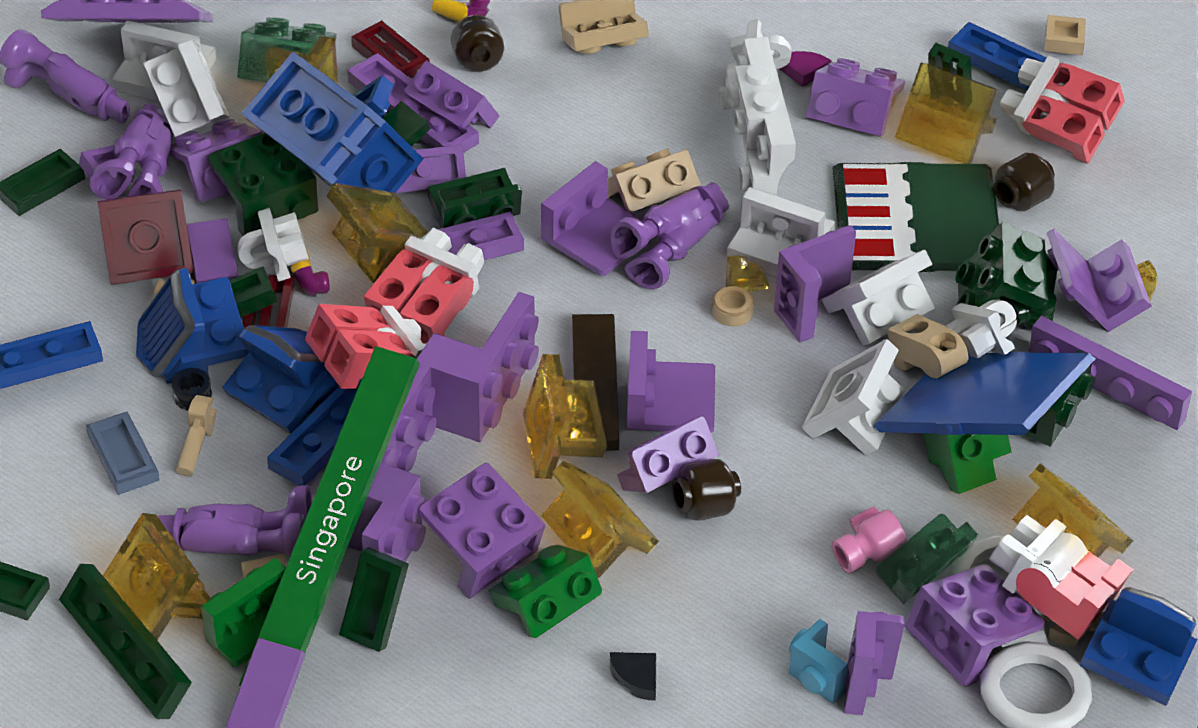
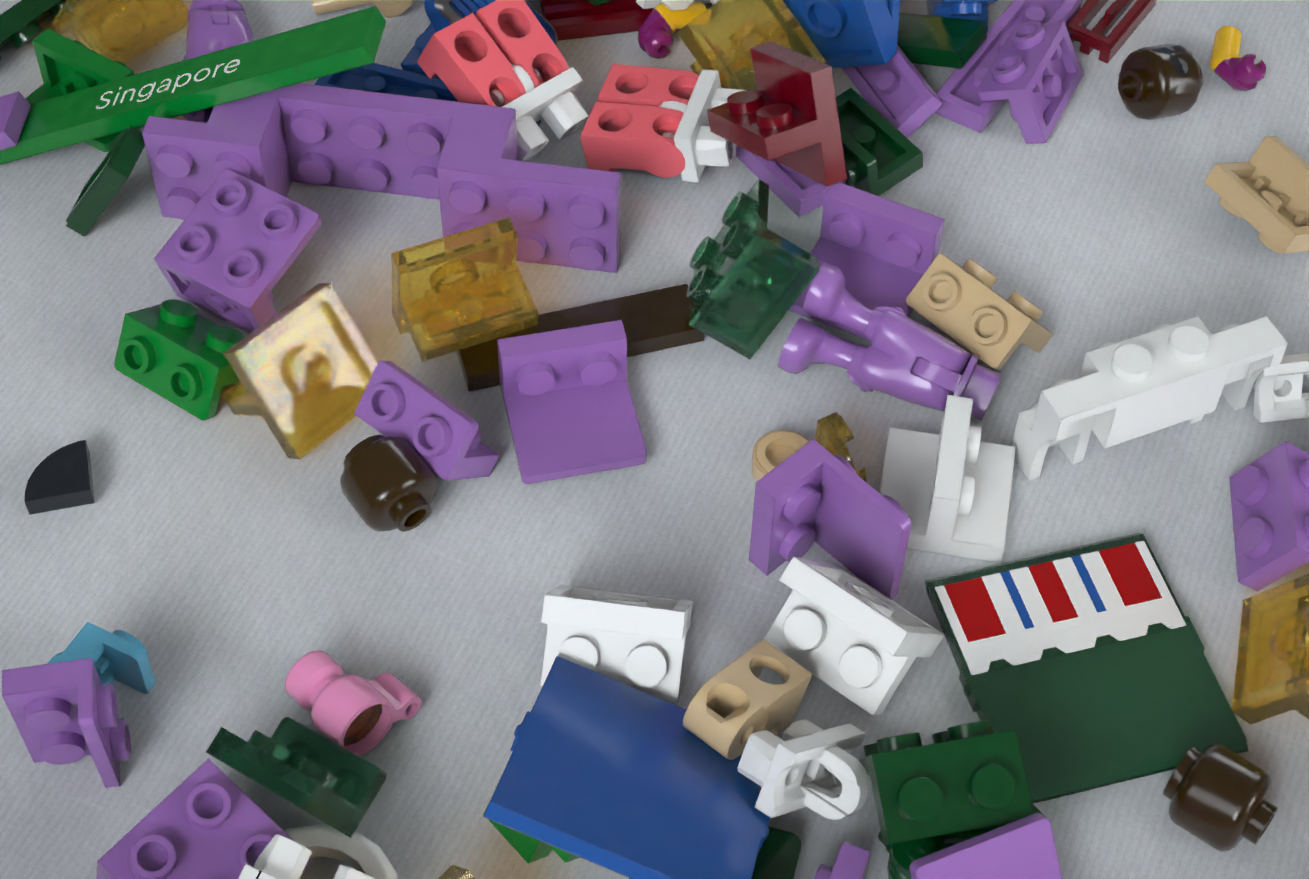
camera: 75 degrees right, 5 degrees up
none -> clear green bracket [686,179,819,359]
none -> dark red bracket [707,41,847,187]

